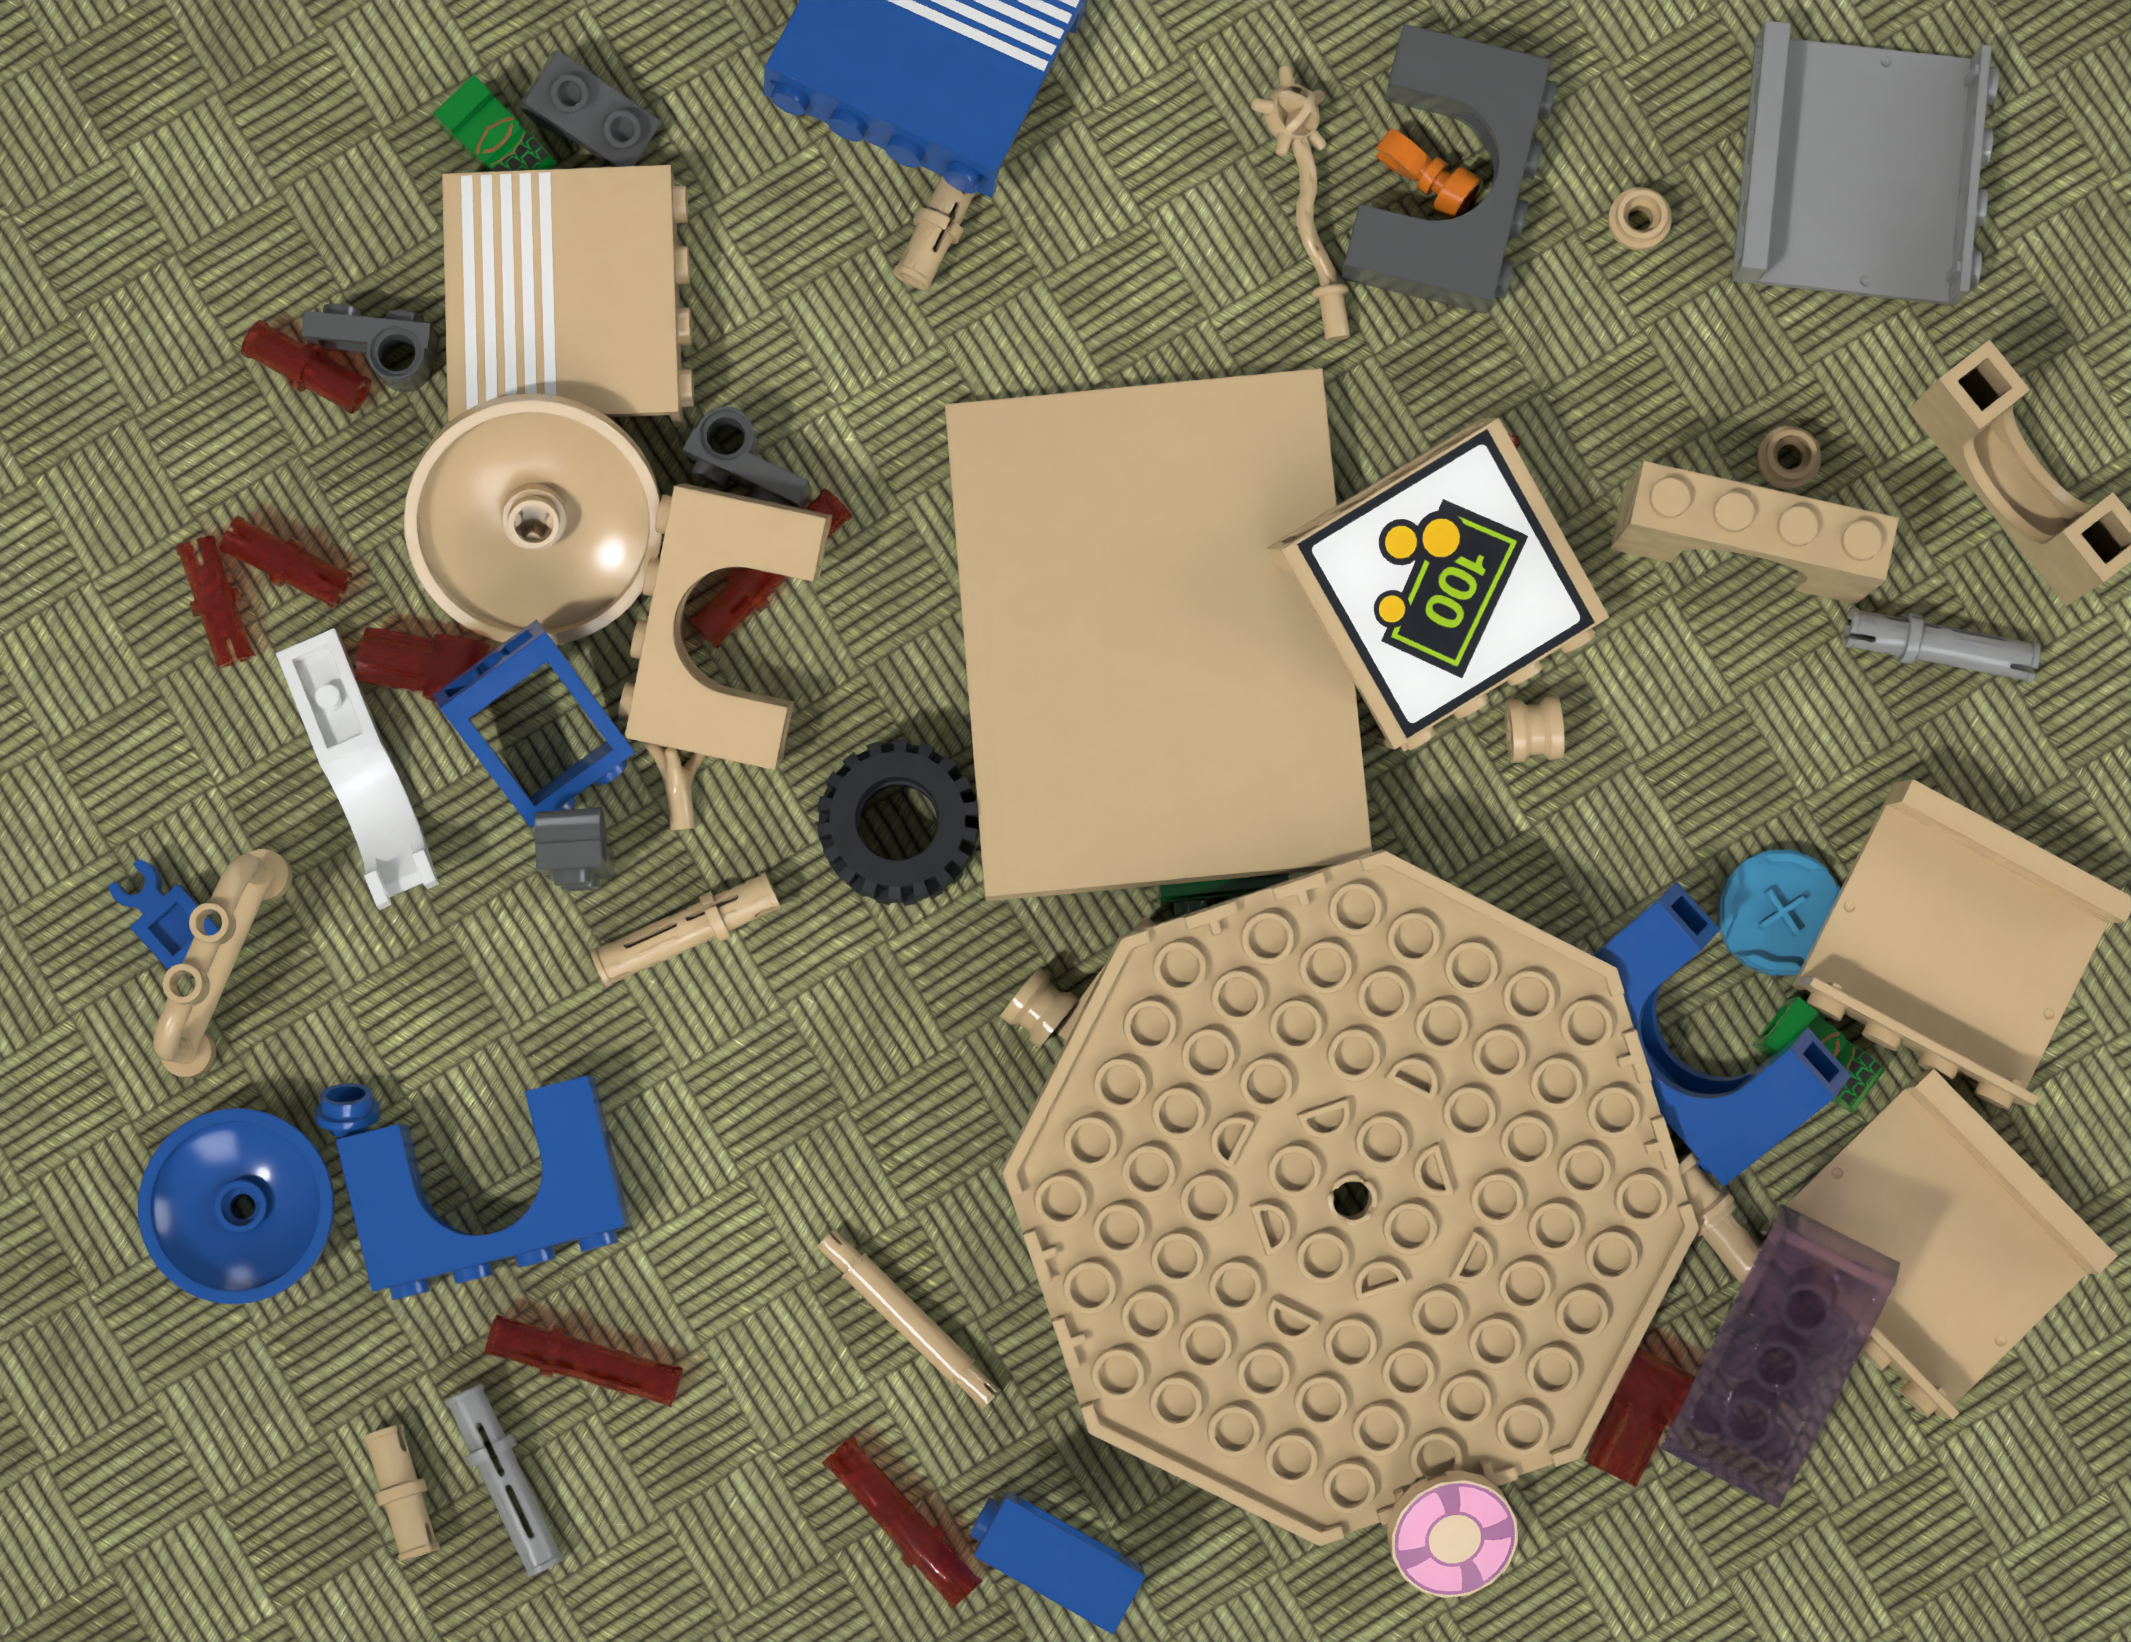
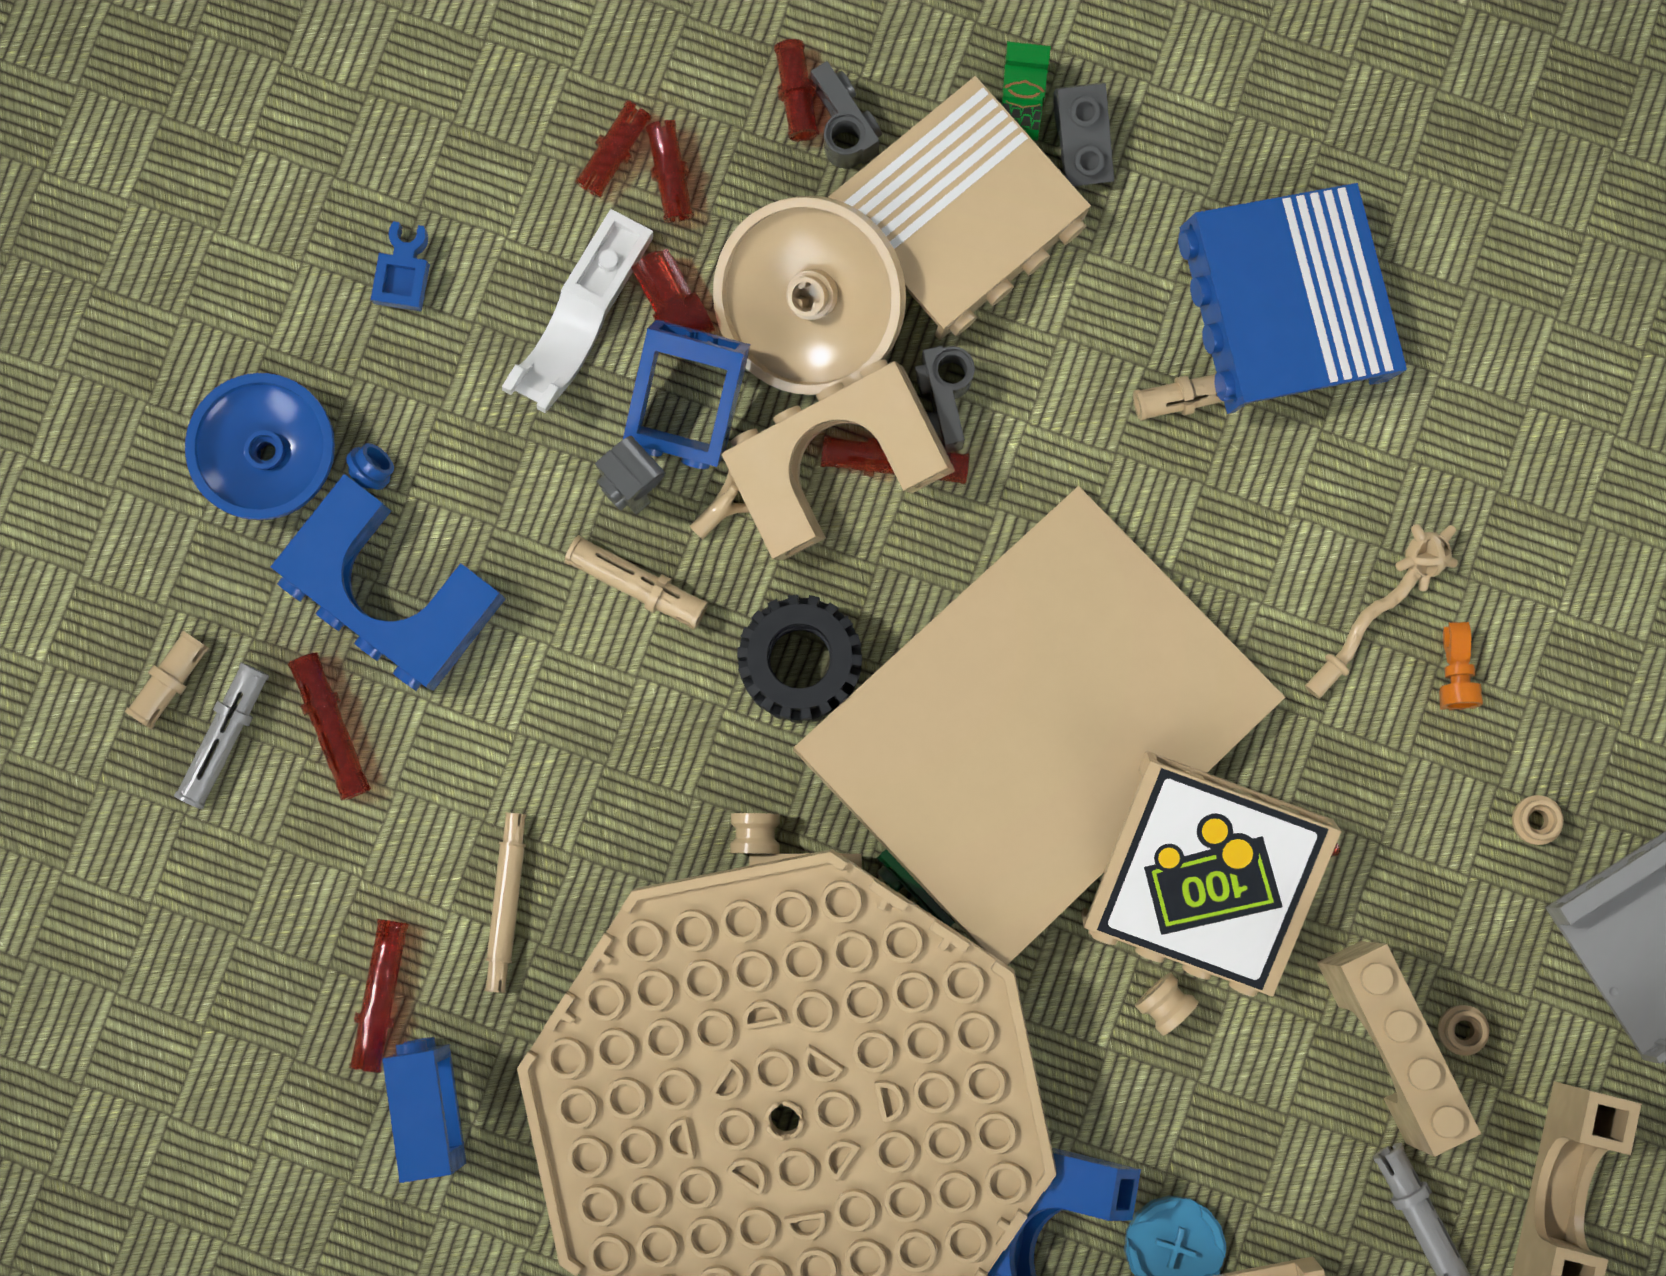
camera: 55 degrees right, 0 degrees up
tan bar [153,849,293,1078] -> none
dark grey arch [1340,24,1557,314] -> none

